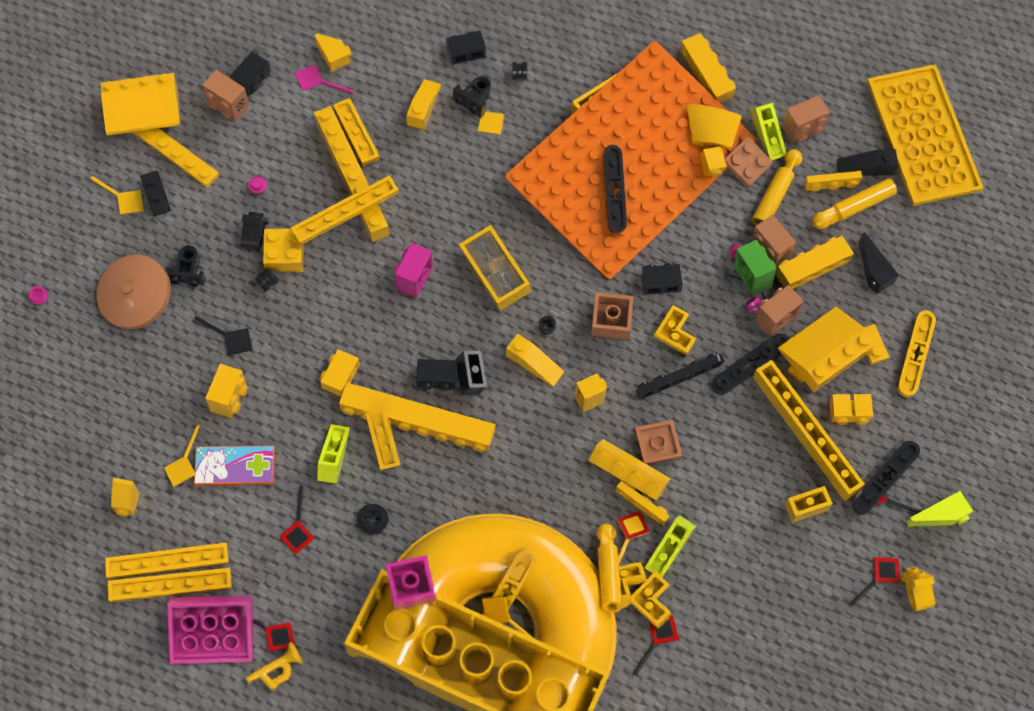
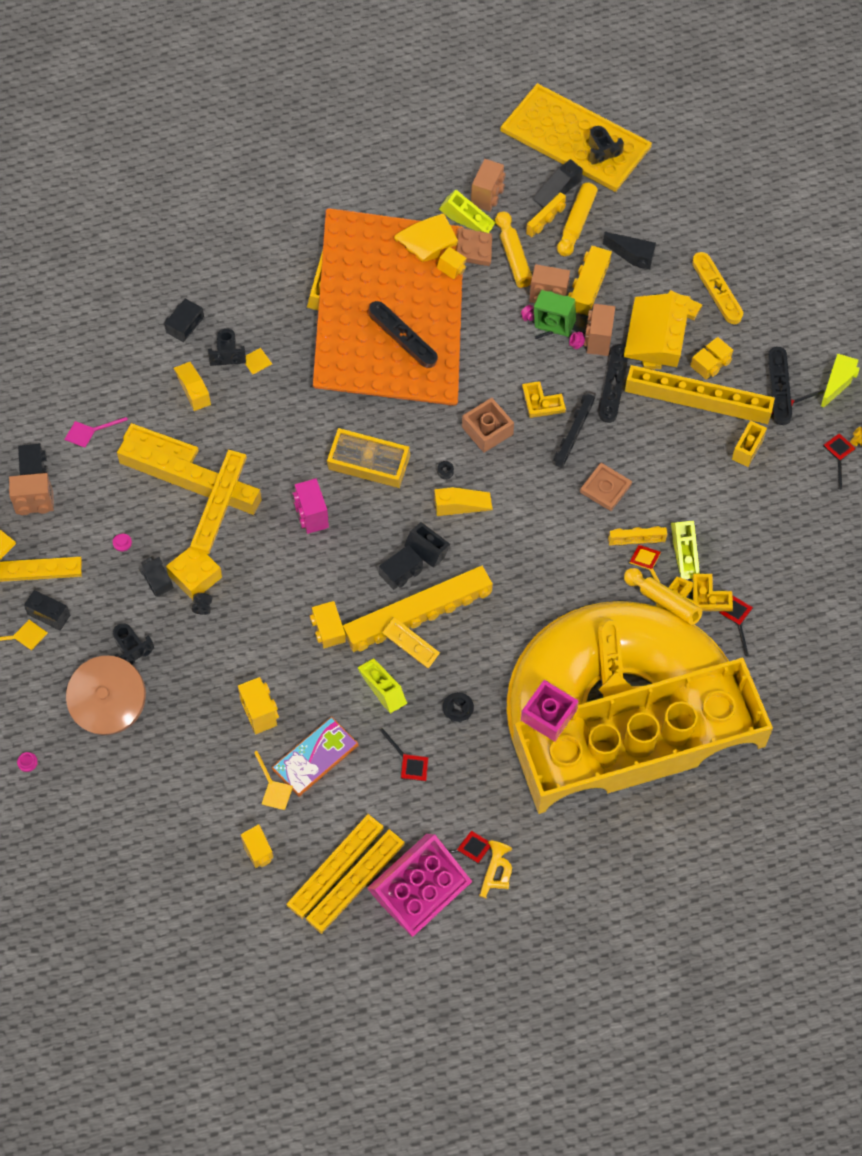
camera: 40 degrees left, 5 degrees down
black piece [195,316,253,355] -> none
yellow slope [315,34,352,72] -> none
black wheel [512,62,527,80] -> none
yellow brick [575,373,607,412] -> none
yellow brick [588,439,671,501] -> none
black brick [641,263,683,295] -> none
yellow brick [680,33,736,103] -> none
none -> black pin [589,126,624,165]

